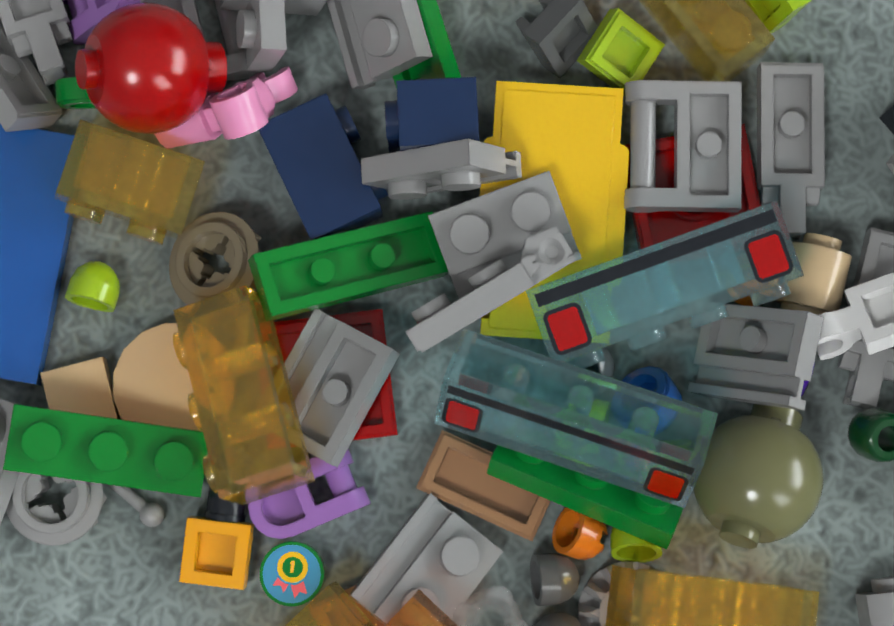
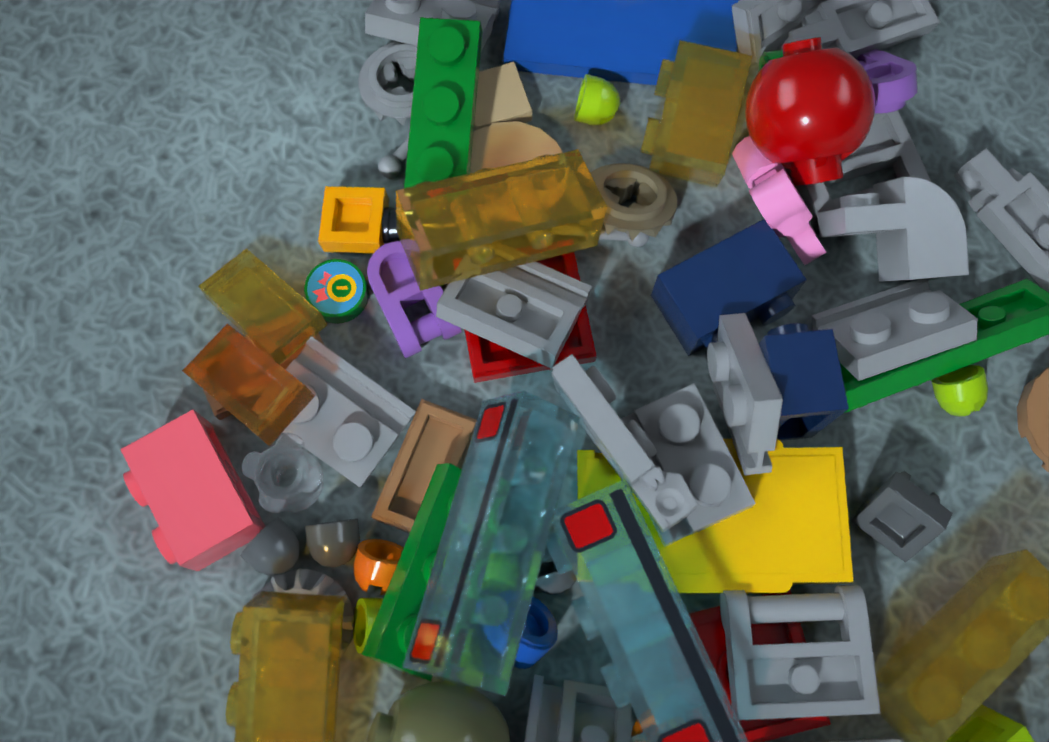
camera: 85 degrees right, 10 degrees down
green plate [248,211,449,322] -> none
lime tile [576,8,665,96] -> none

